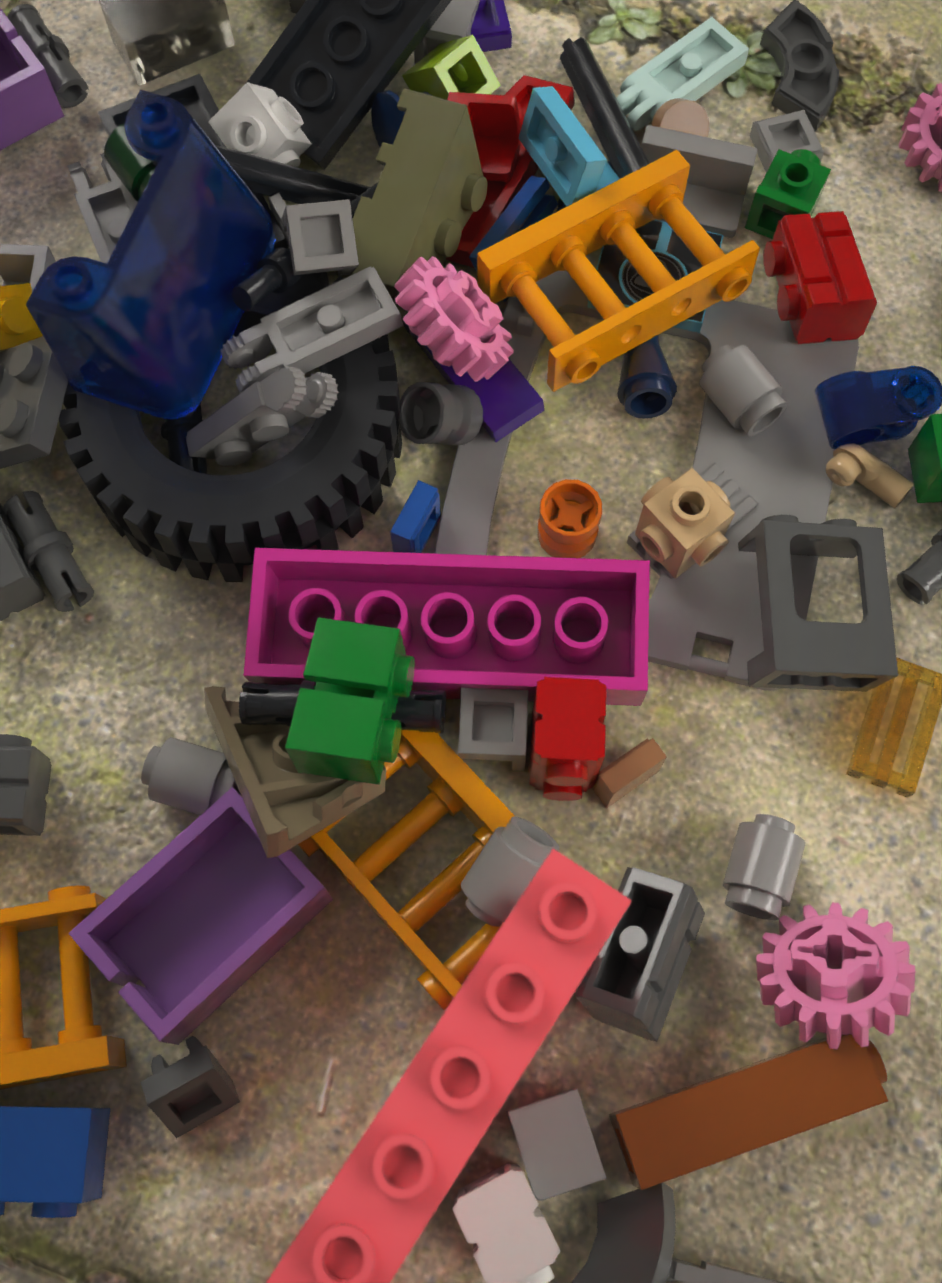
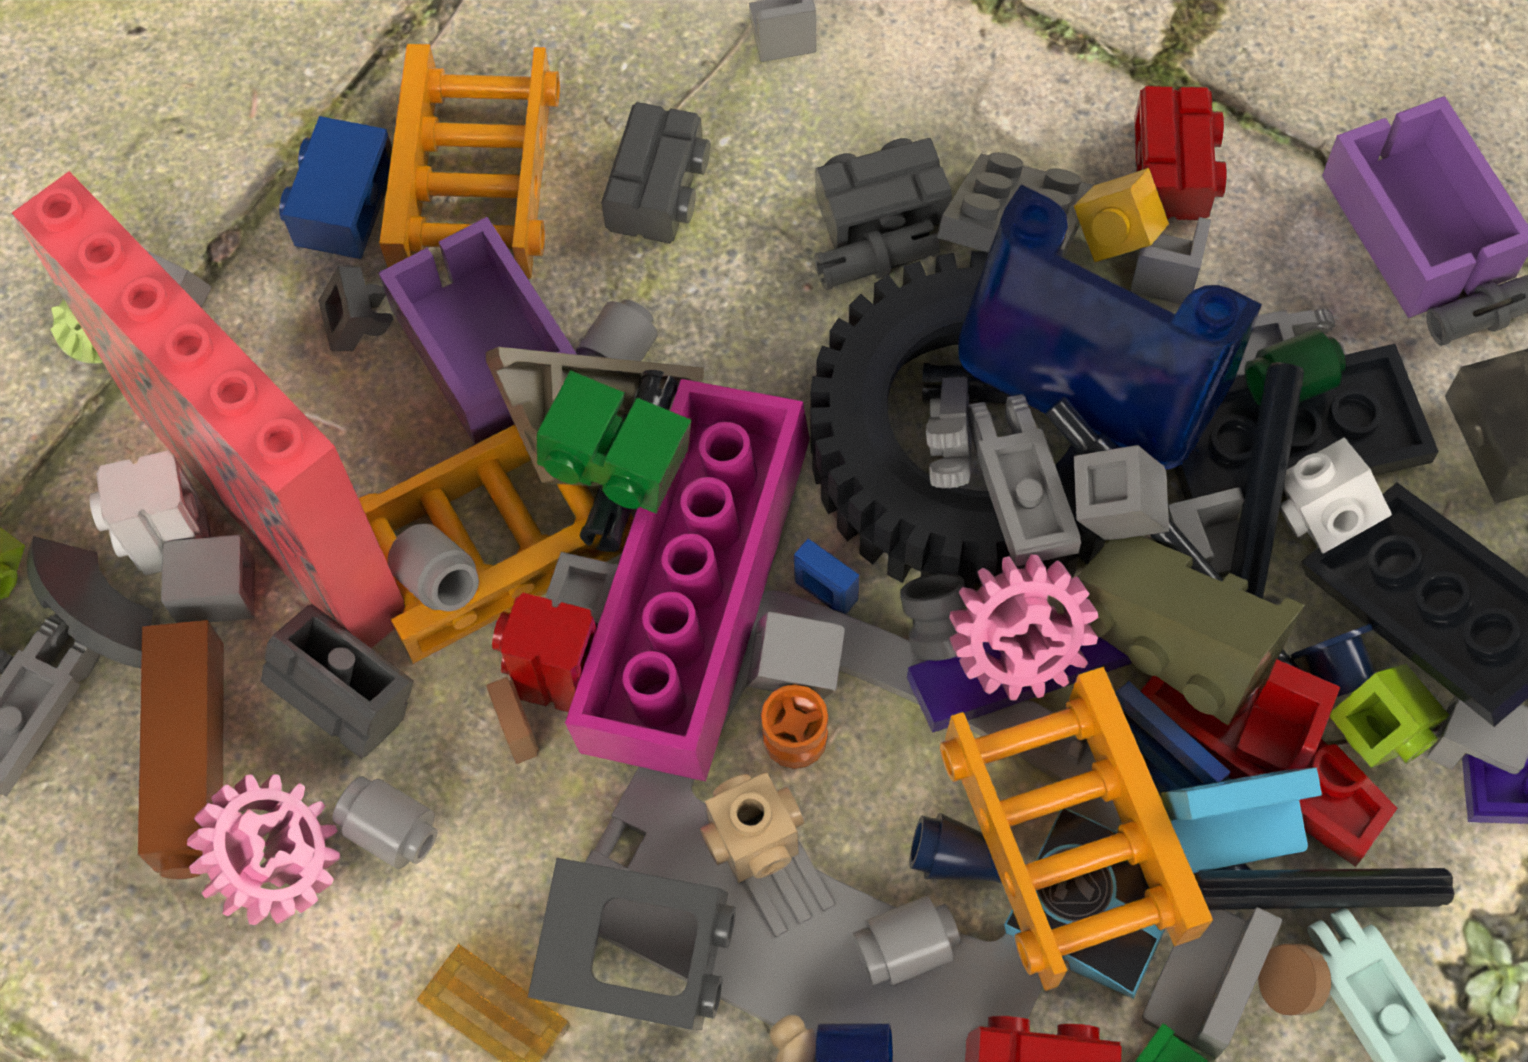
camera: 105 degrees right, 5 degrees down
none -> light grey panel [747,611,844,699]

